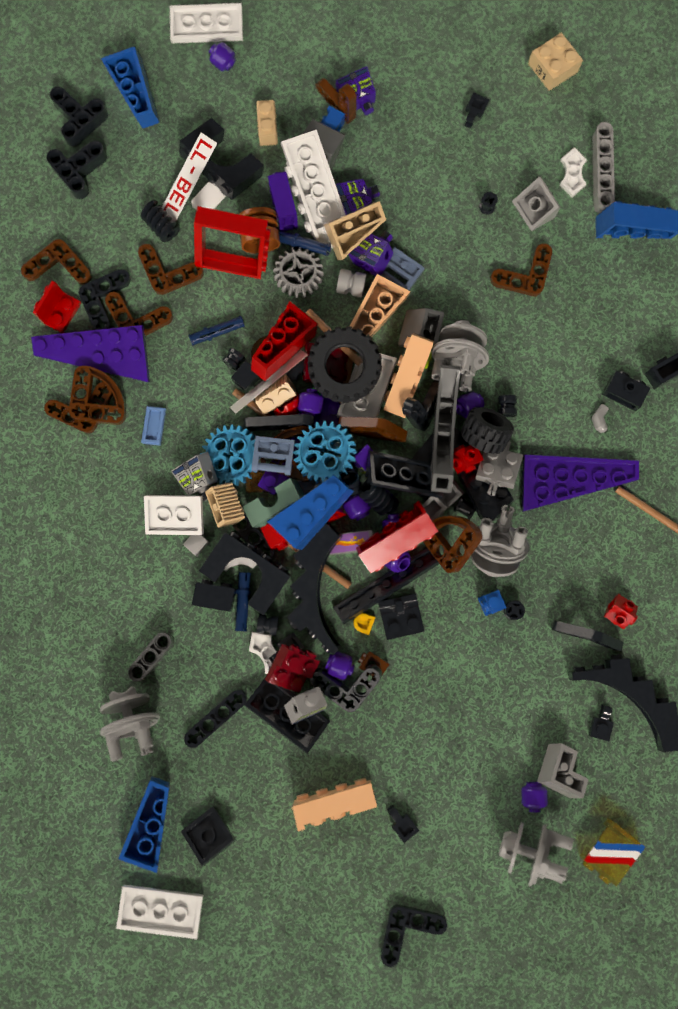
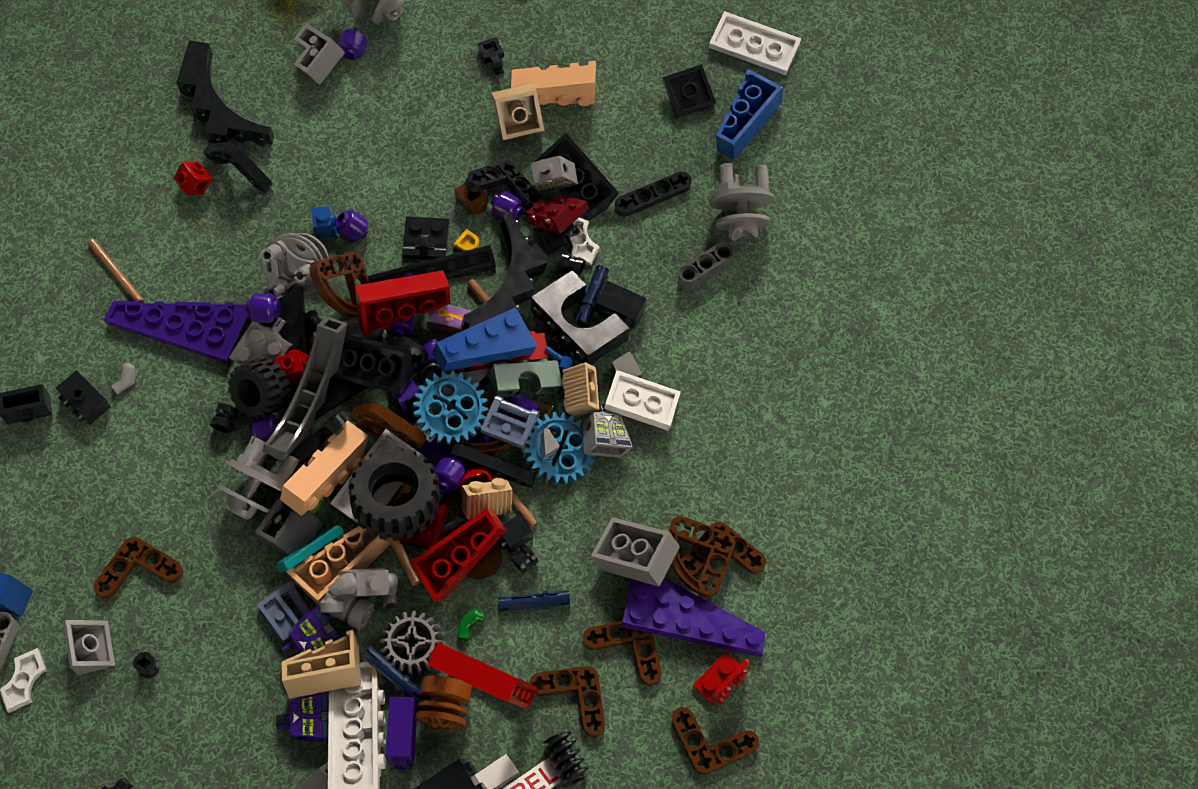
camera: 165 degrees left, 15 degrees down
black beam [78,269,131,330] -> none
medium blue tile [141,406,166,446] -> none
sticker [230,350,308,413] -> none
black wheel [503,601,525,620] -> none
black plate [589,704,614,741] -> none
none -> dark purple head [245,293,281,323]
none -> teal tile [276,525,344,572]
none -> light grey torso [320,568,398,612]
none -> dark purple head [335,210,369,242]
none -> green arm [457,609,485,641]
none -> tan brick [491,84,544,140]
none -> light grey slope [540,428,560,461]
none -> blue hand [545,346,573,371]
none -> light grey brick [591,517,680,586]

